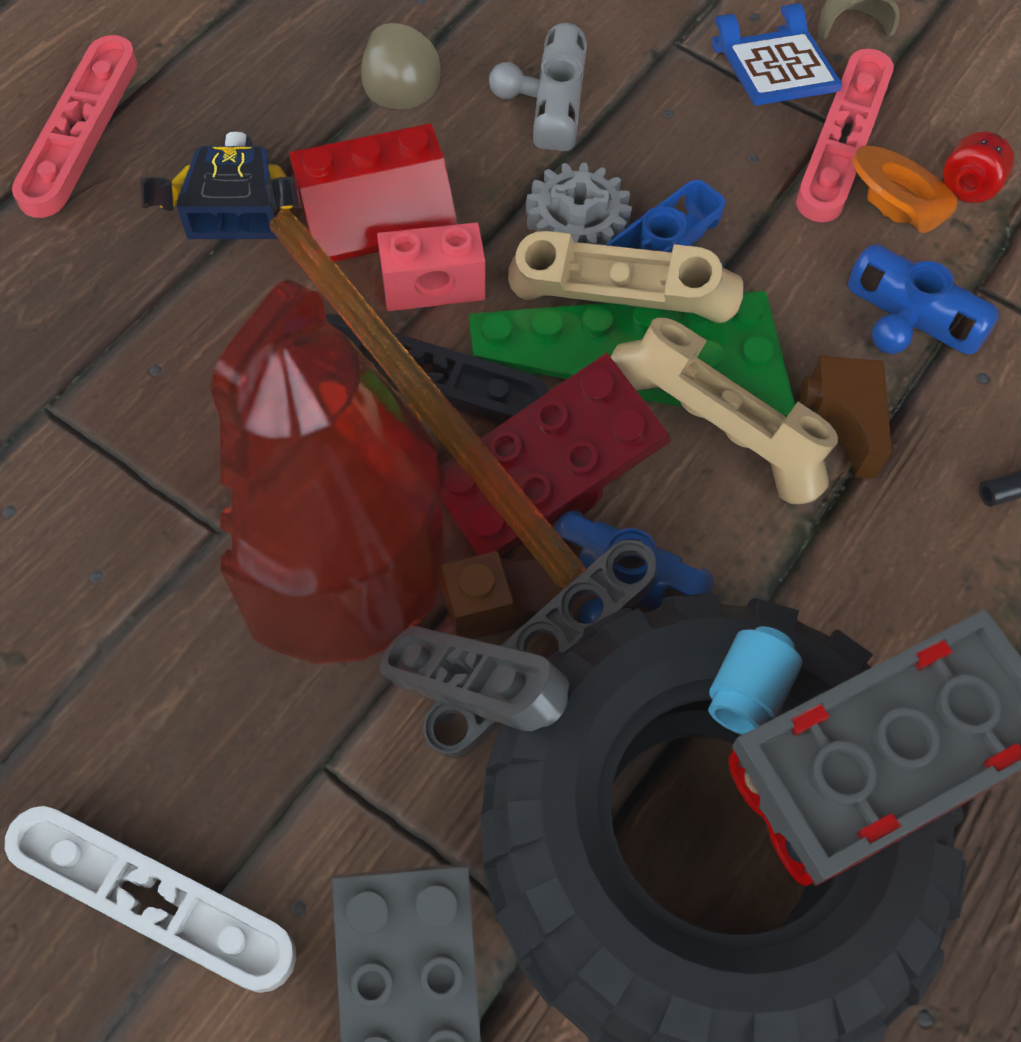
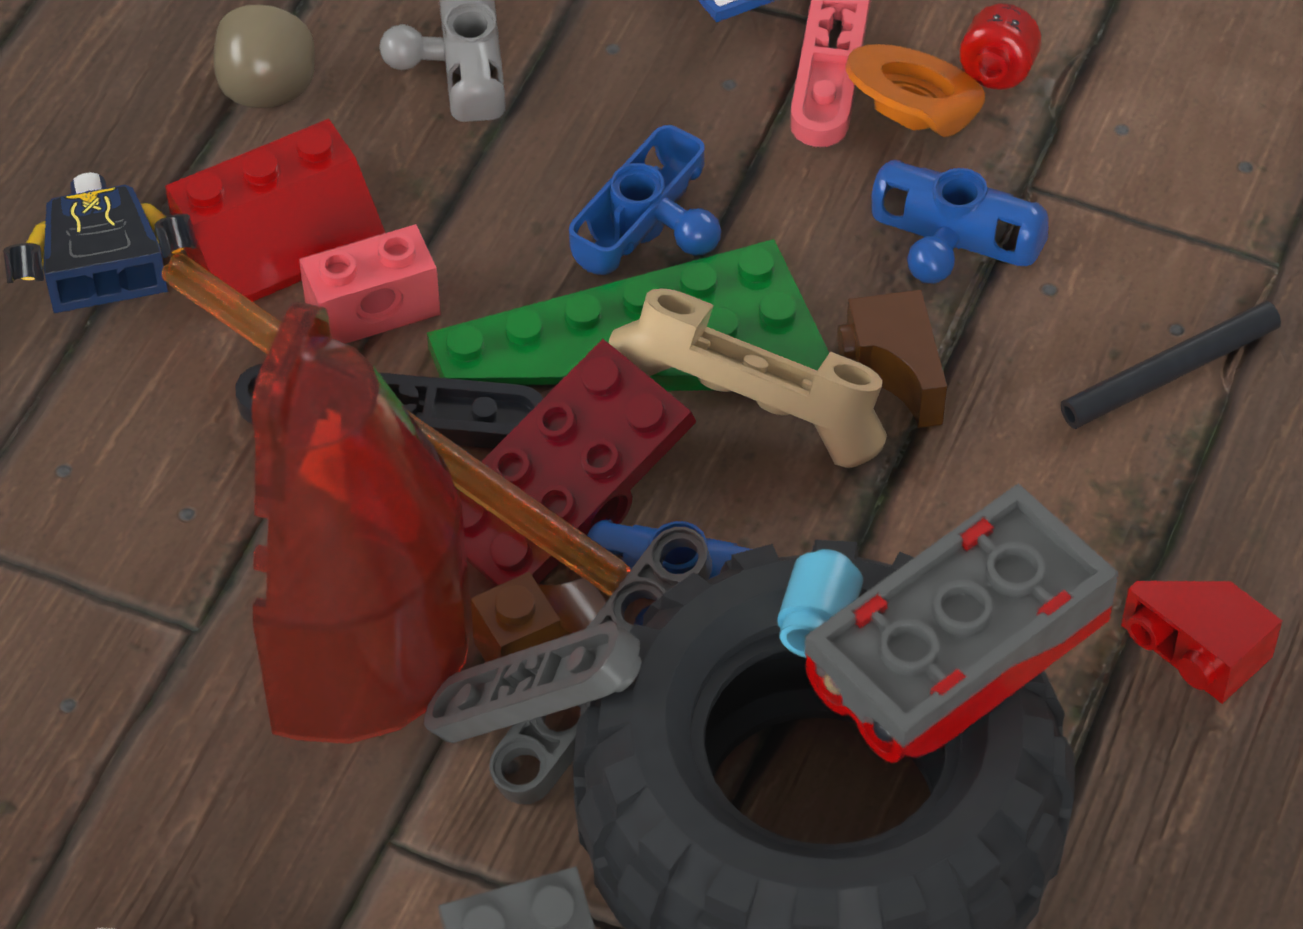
camera: 10 degrees left, 10 degrees down
tan plate [508,231,743,323] -> none
light grey gear [526,163,632,245] -> none

